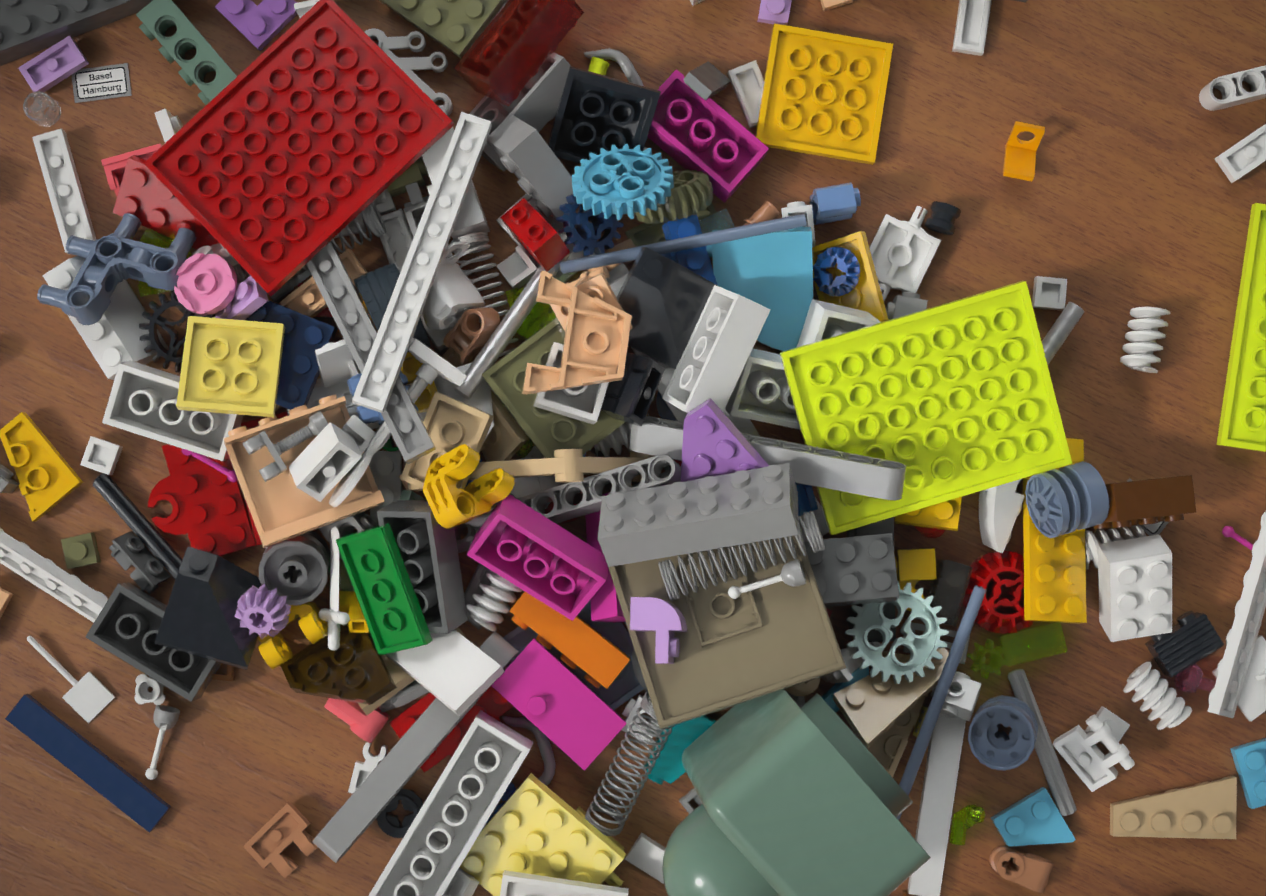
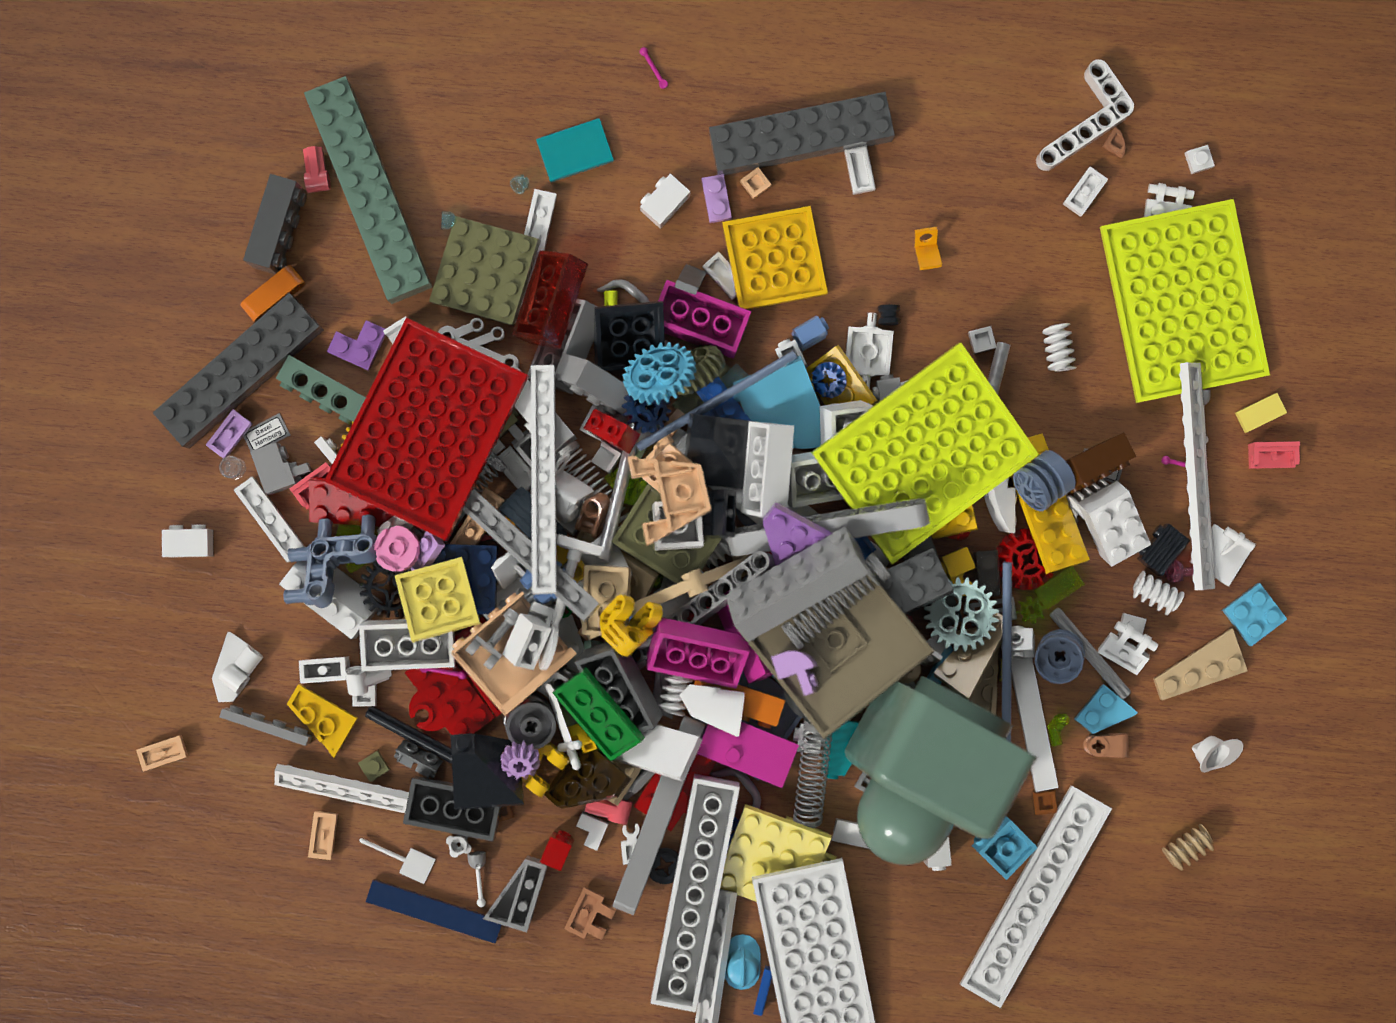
camera: 20 degrees left, 0 degrees up
hinge [728,559,807,599] -> none
nougat pin [743,201,780,226] -> none
none -> light grey hinge [250,442,312,495]
none -> white brick [299,656,350,684]
none -> white piece [345,666,392,696]
none -> light grey wedge [483,855,548,932]
none -> red brick [540,830,574,871]
none -> white piece [576,812,608,851]
none -> white panel [679,684,745,736]

